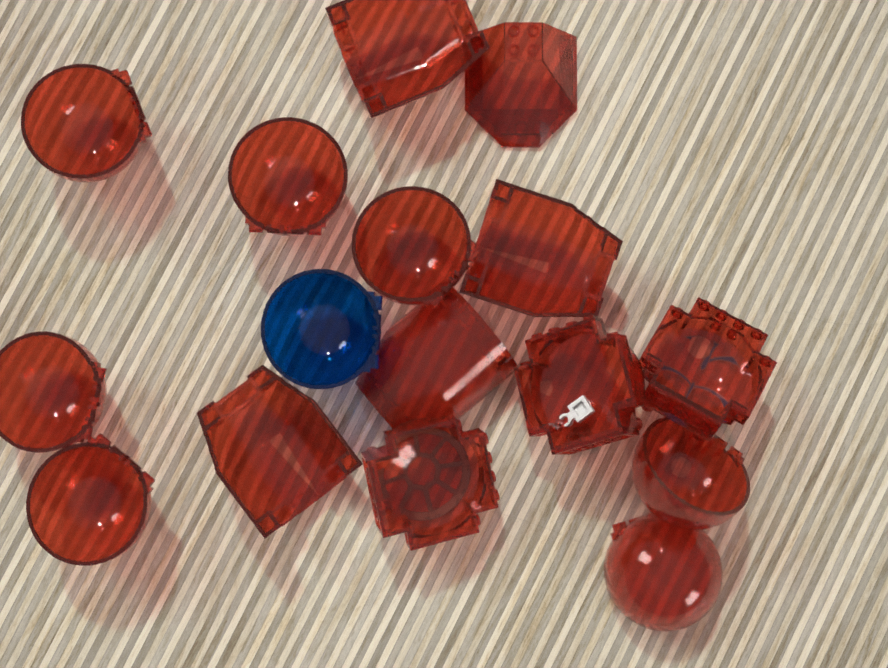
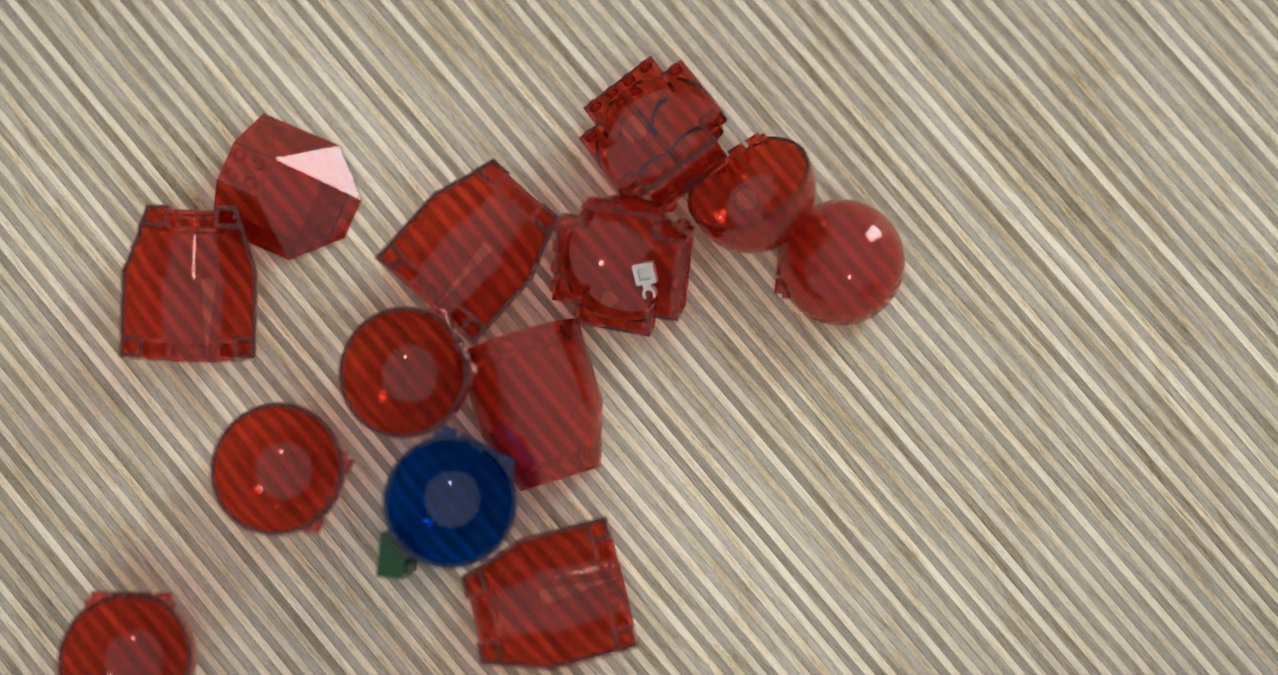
camera: 65 degrees left, 0 degrees up
clear red windscreen [360,415,500,551] -> none
none -> dark green slope [376,529,417,579]

